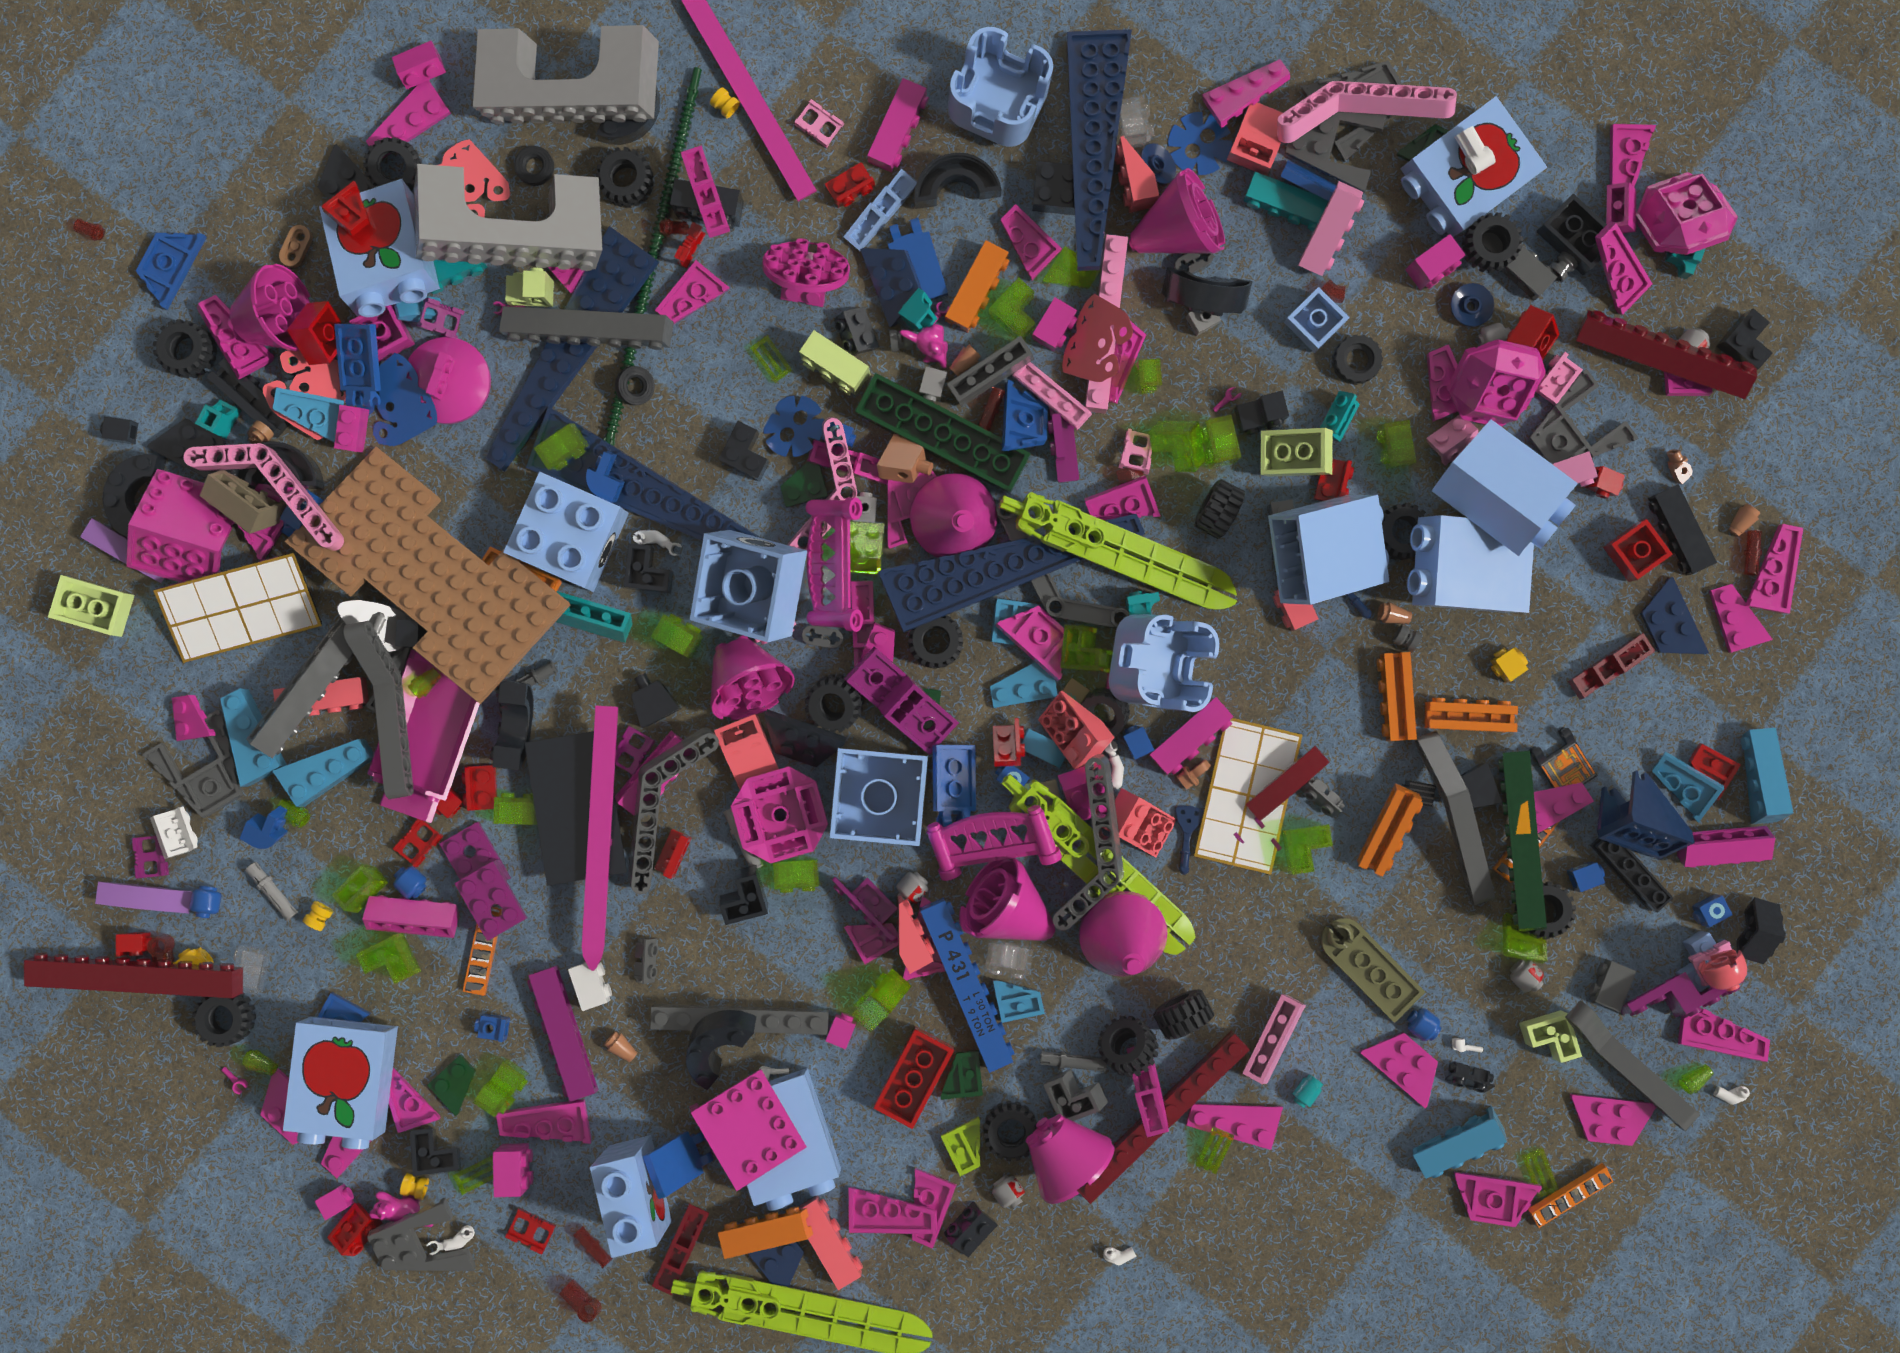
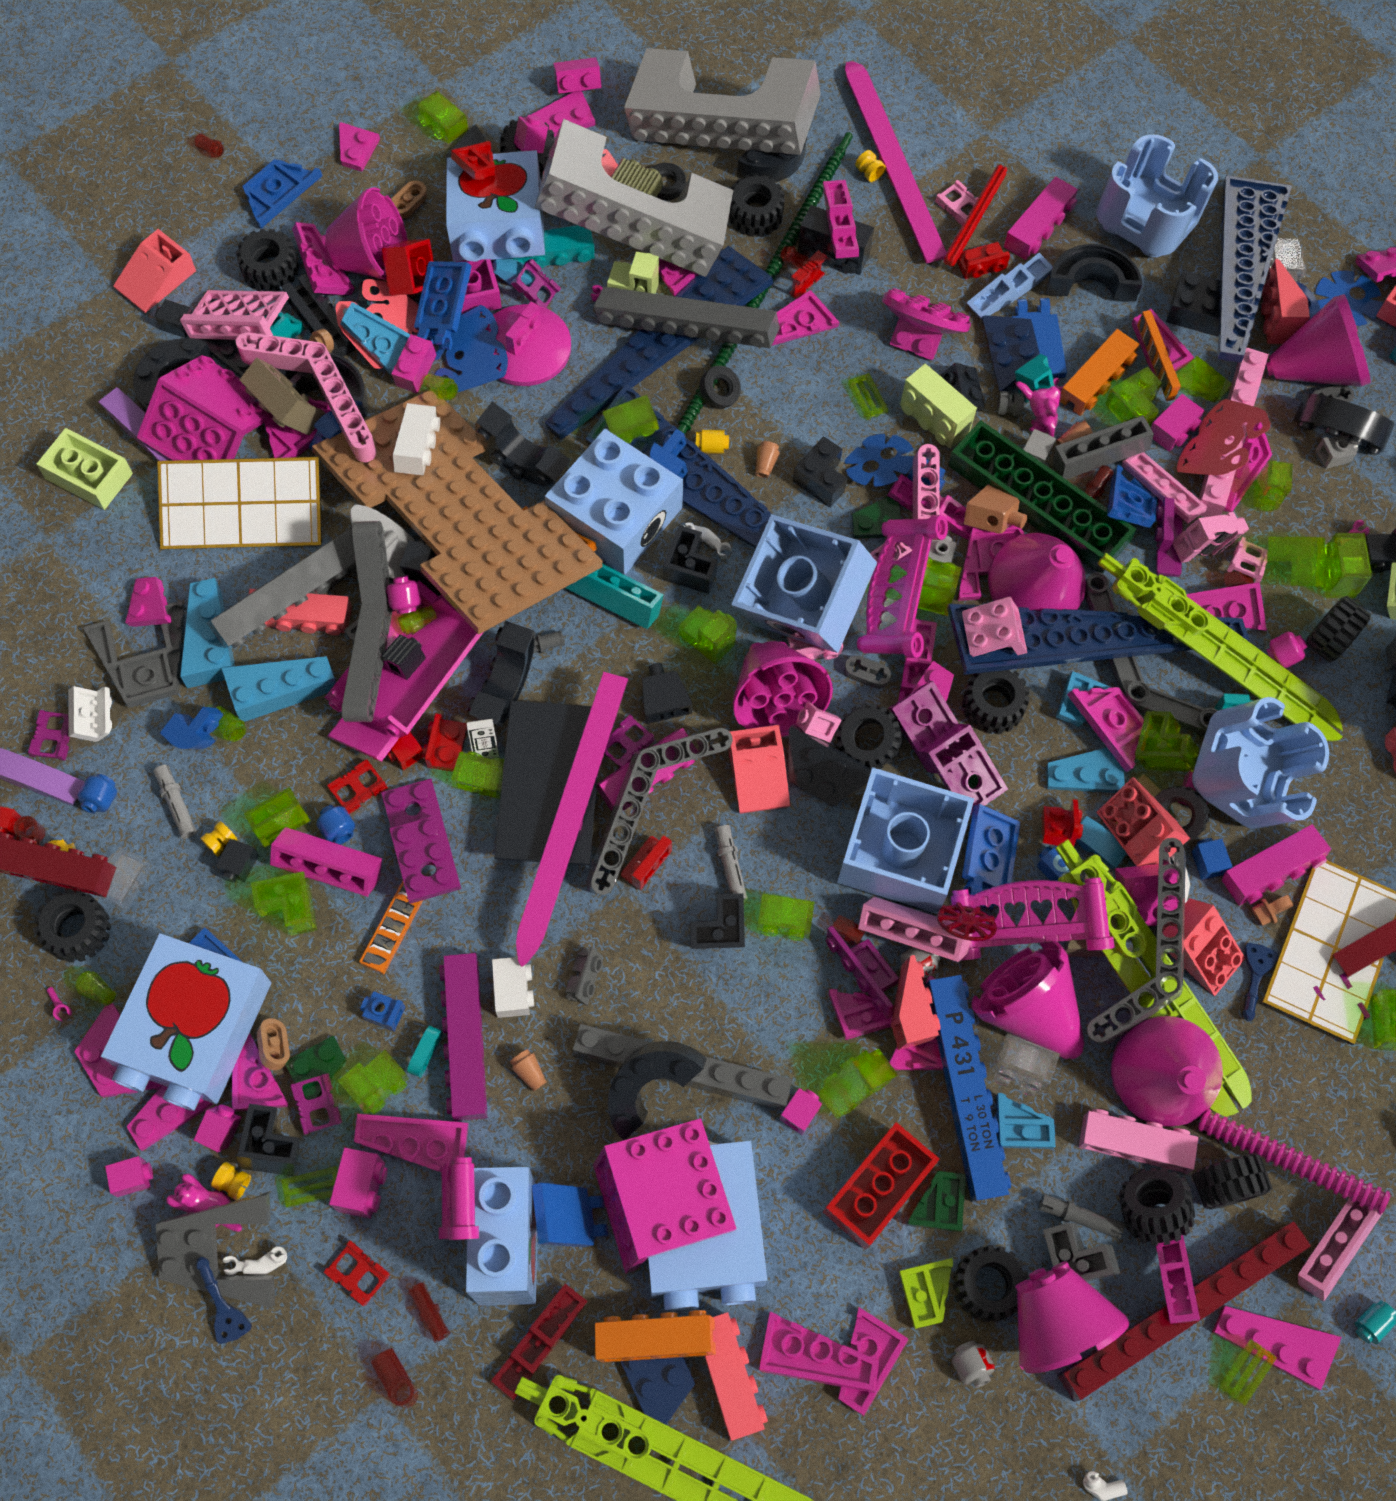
camera: 10 degrees right, 20 degrees down
red bracket [327,1203,382,1256] -> none
dark pink piece [731,766,828,863] -> none
black bracket [944,1201,998,1257] -> none
none -> coral slope [113,229,196,313]
none -> bright pink fence [180,290,289,340]
none -> dark pink brick [194,1105,242,1152]
none -> dark blue piece [196,1257,252,1344]
none -> black brick [216,838,259,883]
none -> medium nougat plate [257,1018,290,1070]
none -> magenta piece [291,1073,342,1135]
none -> dark pink wing [339,122,380,172]
none -> black brick [381,634,426,680]
none -> dark pink head [386,576,421,614]
none -> white brick [393,403,440,475]
none -> teal beam [407,1025,443,1078]
none -> clear neon green brick [417,91,468,144]
none -> clear neon green cone [423,374,458,401]
none -> dark pink piece [438,1157,479,1240]
none -> tile [467,719,499,760]
none -> black brick [475,401,570,486]
none -> dark pink brick [514,115,548,153]
none -> olive brick [611,158,663,197]
none -> yellow brick [696,429,729,454]
none -> nougat cone [755,441,780,478]
none -> bright pink bracket [796,702,841,742]
none -> clear red piece [833,915,866,946]
none -> bright pink brick [858,897,972,962]
none -> dark red wheel [937,902,997,941]
none -> red axle [943,164,1008,267]
none -> bright pink bracket [962,596,1027,657]
none -> bright pink brick [1079,1109,1198,1174]
none -> orange tile [1137,310,1181,401]
none -> bright pink hips [1172,512,1249,563]
none -> dark pink piece [1198,1109,1391,1215]
none -> dark pink head [1267,631,1307,668]

